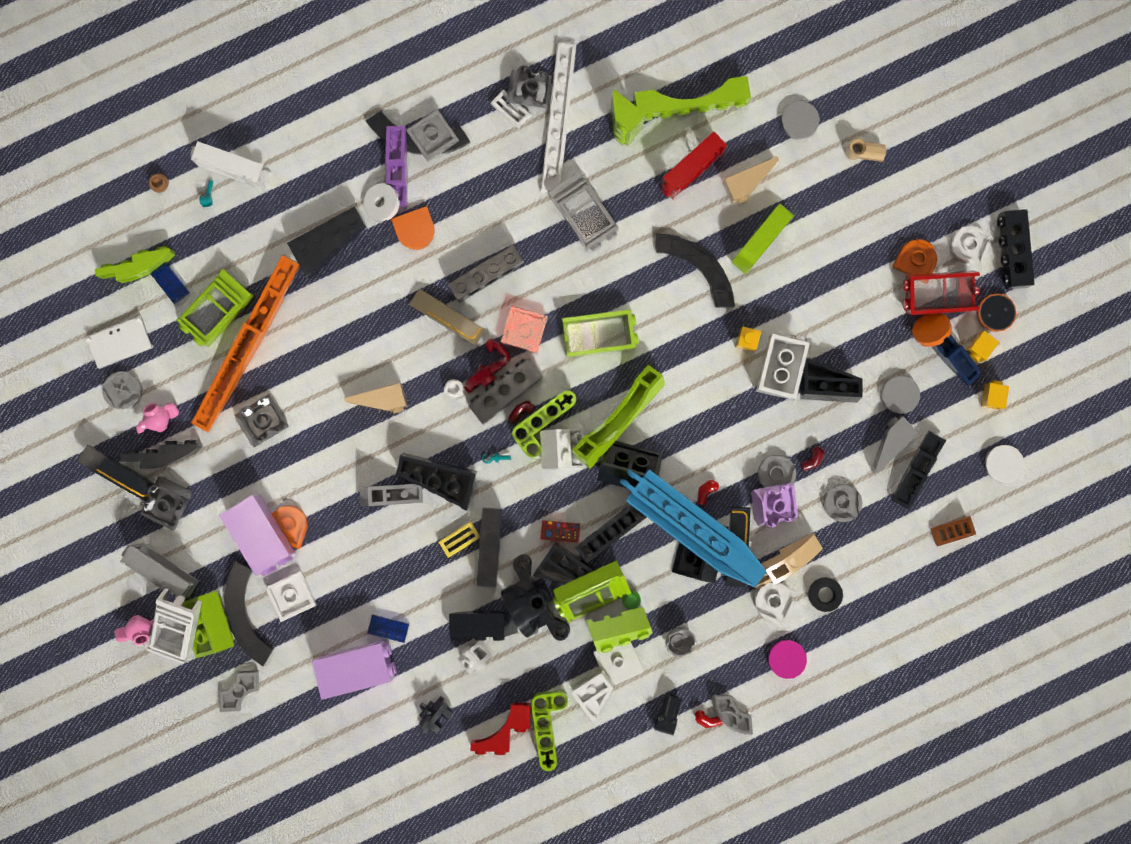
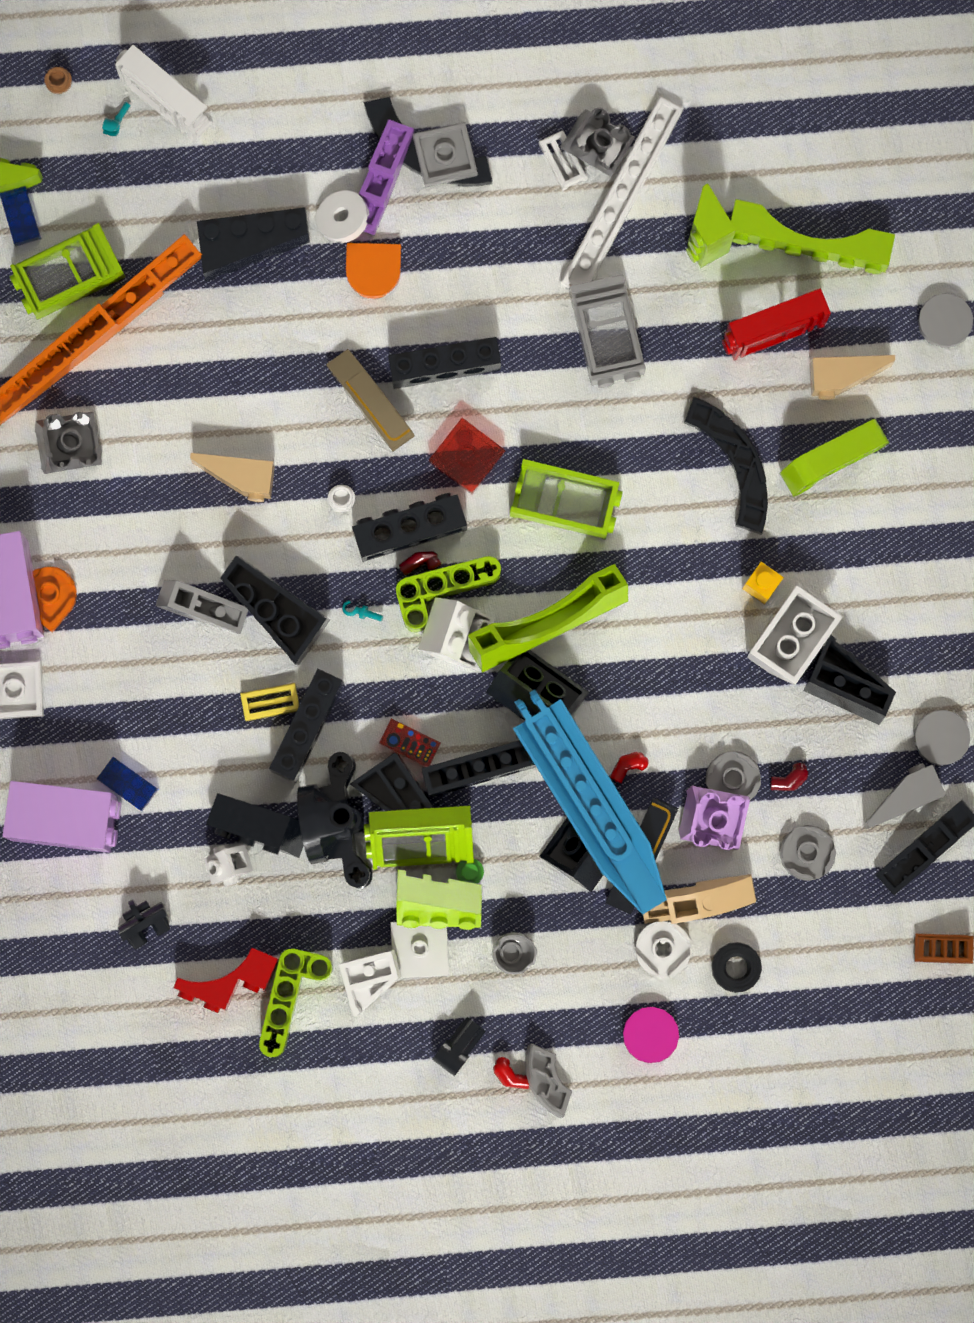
camera: 20 degrees right, 5 degrees down
dark red animal [463,338,511,394] -> none

